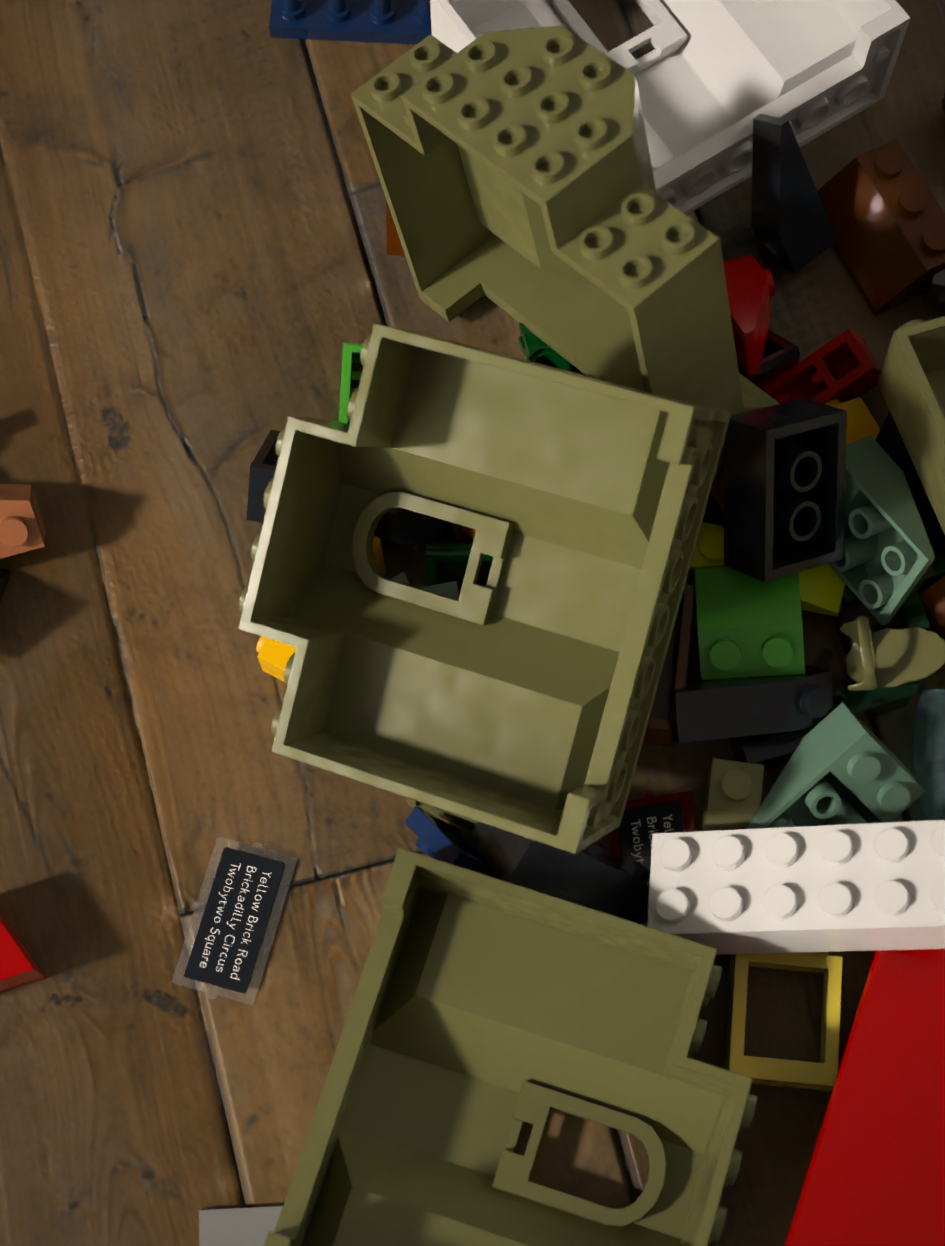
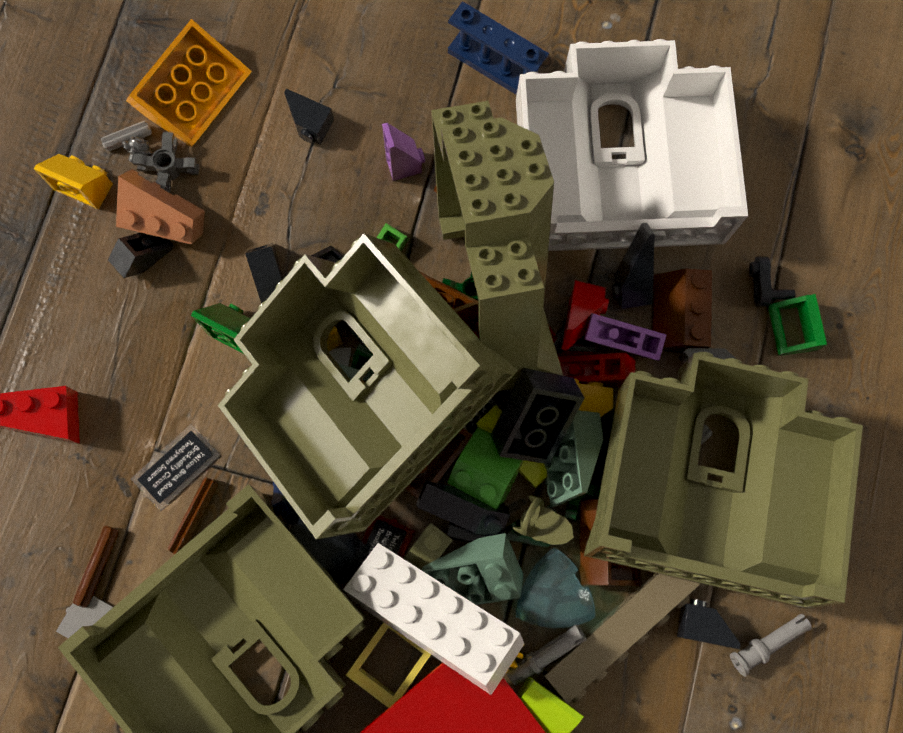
camera: 25 degrees right, 5 degrees up
none -> reddish brown axle [73,526,119,608]
none -> reddish brown axle [168,477,218,554]
none -> green slope [191,303,253,355]
none -> black slope [245,243,284,303]
none -> black slope [284,88,334,145]
none -> medium lavender slope [382,123,425,181]
none -> medium lavender slope [584,313,666,360]

